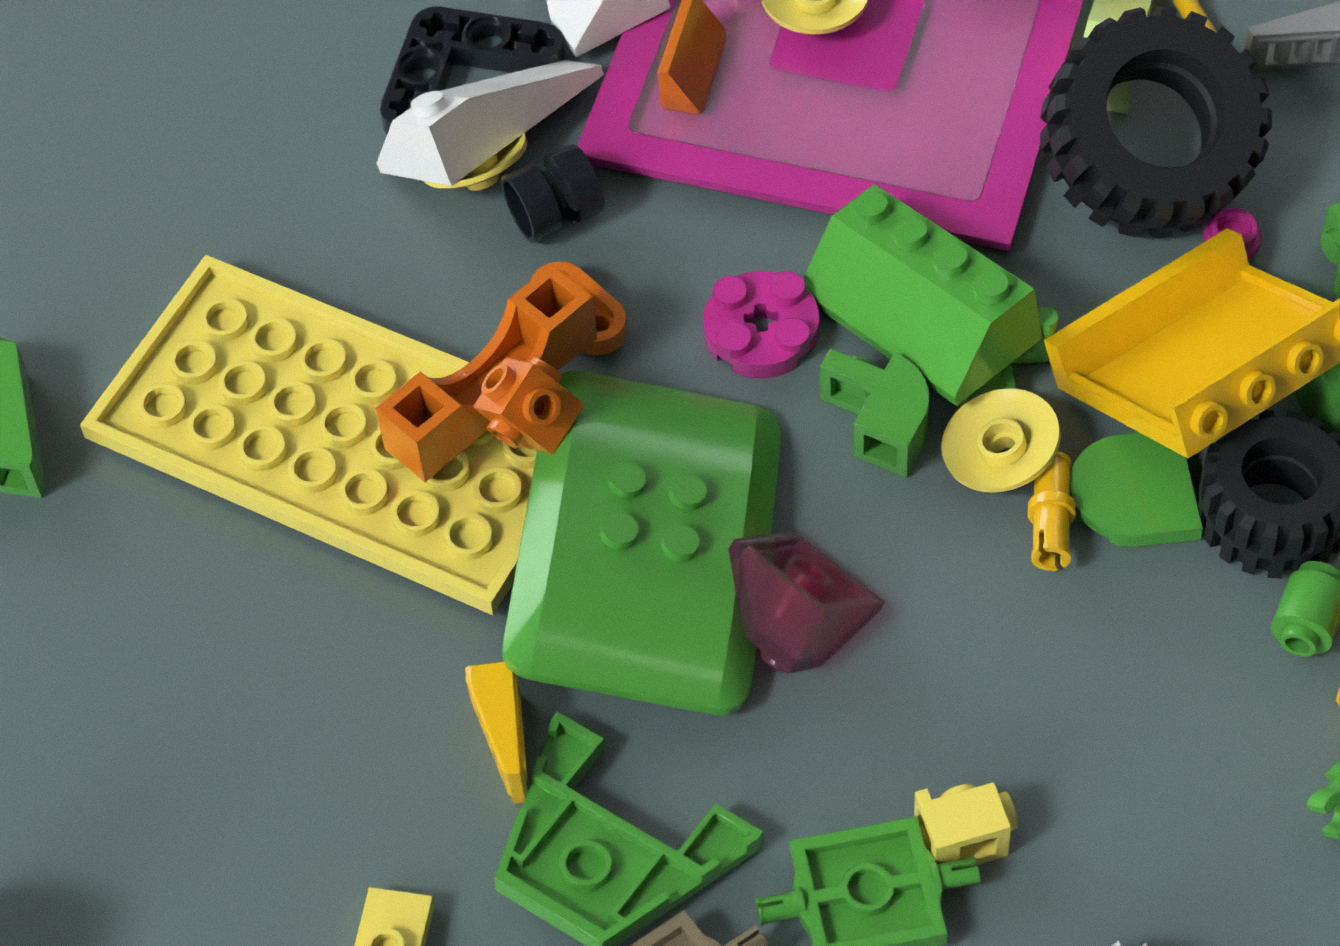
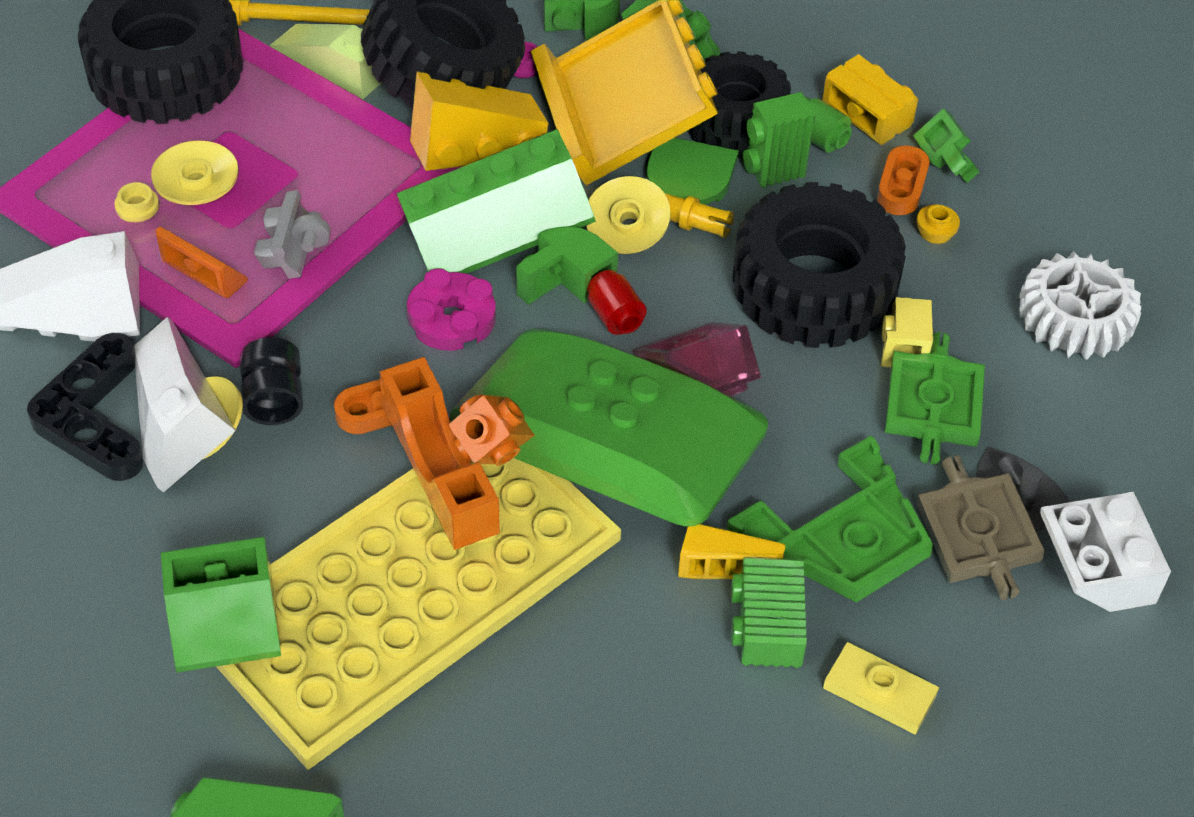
camera: 75 degrees left, 5 degrees down
none -> bright green slope [160,537,281,673]
none -> light grey hips [254,190,331,279]
none -> yellow wedge [410,72,548,171]
none -> red brick [587,270,647,335]
none -> bright green brick [731,557,807,668]
none -> black tyre [732,182,906,348]
none -> bright green brick [743,92,815,188]
none -> orange plate [877,145,930,215]
none -> yellow plate [916,204,960,244]

